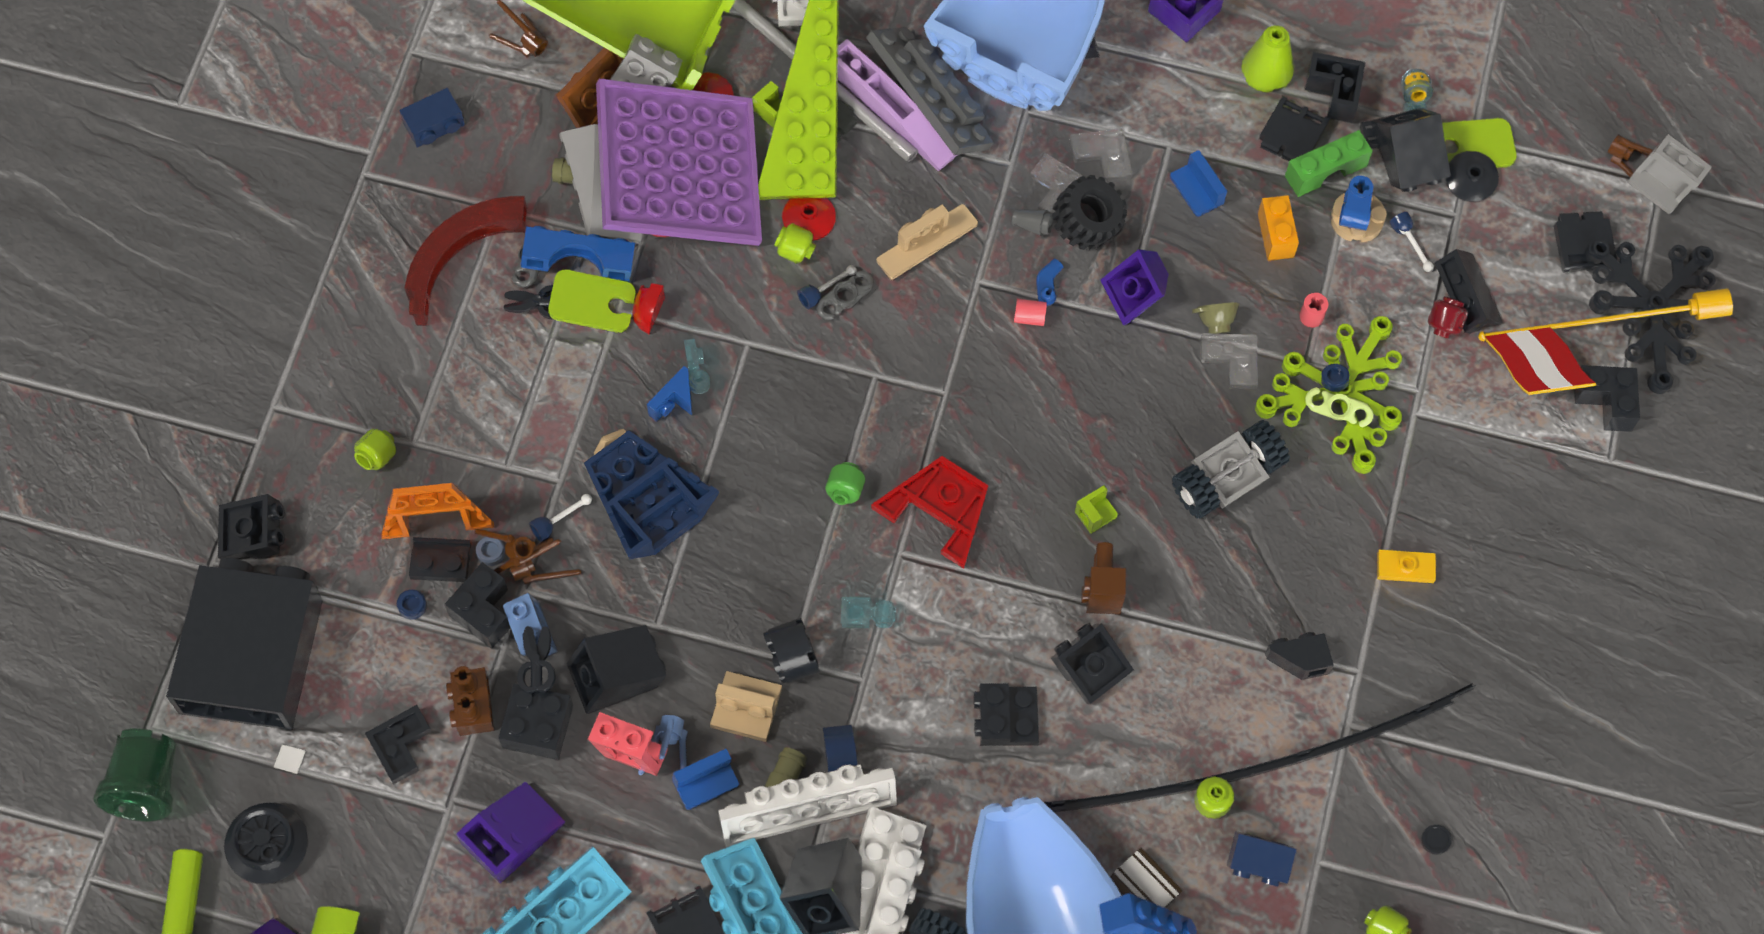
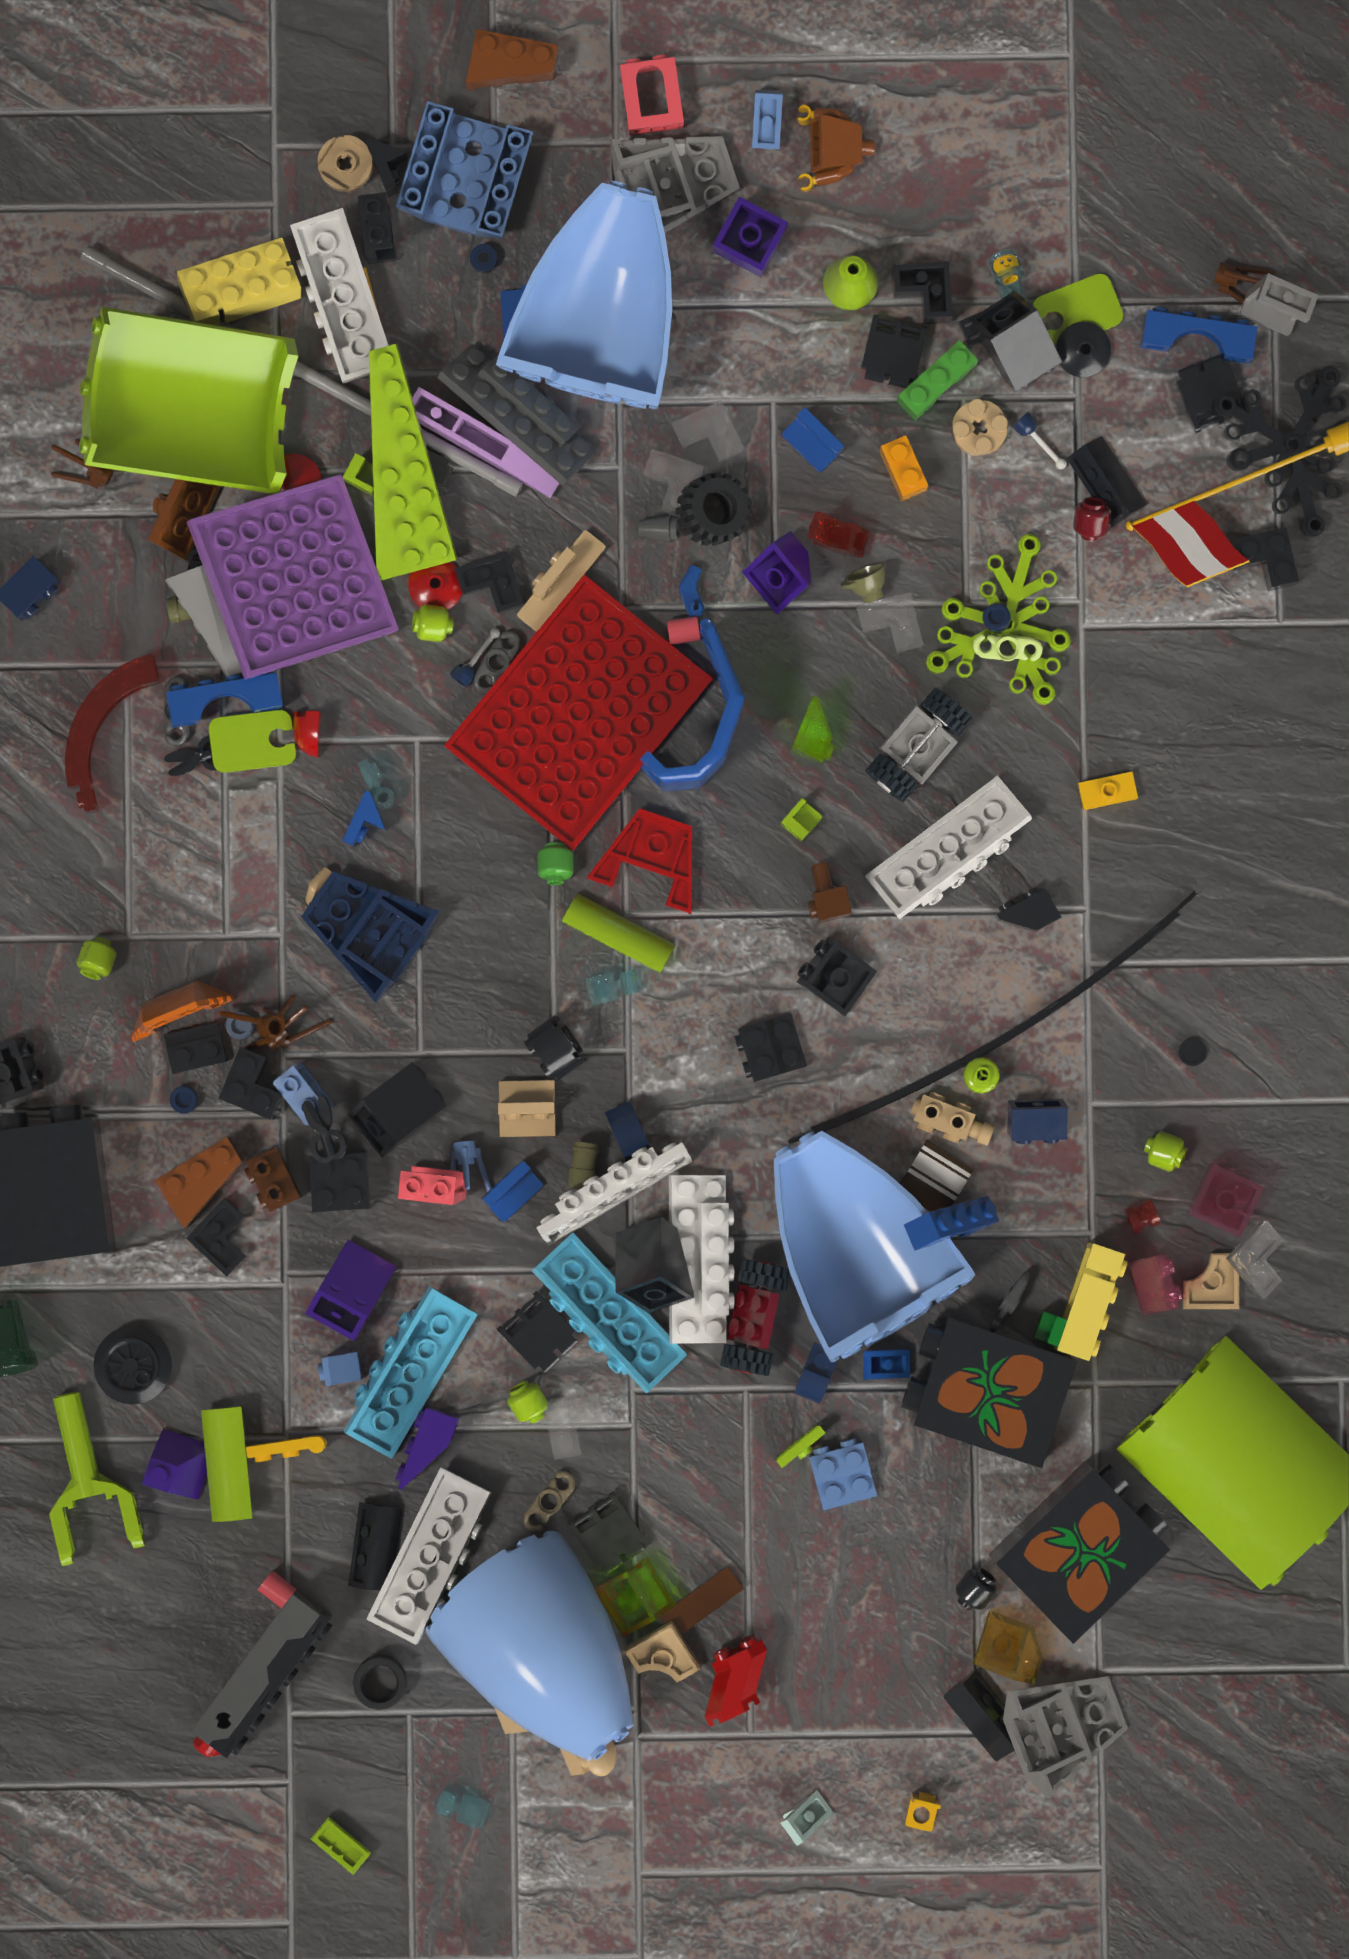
camera: 15 degrees left, 20 degrees up
white sticker [274,744,305,774] -> none
hinge [529,494,592,542] -> none
light grey bracket [610,34,682,88] -> none
coral piece [1299,293,1328,328] -> none
blue piece [1339,175,1373,231] -> none
none -> dark orange wedge [155,1137,244,1228]
none -> medium blue slope [318,1351,363,1386]
none -> red plate [444,574,713,851]
none -> black plate [455,552,524,614]
none -> lime brick [562,893,676,974]
none -> blue windscreen [640,619,745,792]
none -> clear neon green slope [791,696,835,765]
none -> clear red brick [807,511,870,558]
none -> white plate [865,775,1032,919]
none -> tan brick [910,1091,995,1146]
none -> blue arch [1140,307,1258,364]

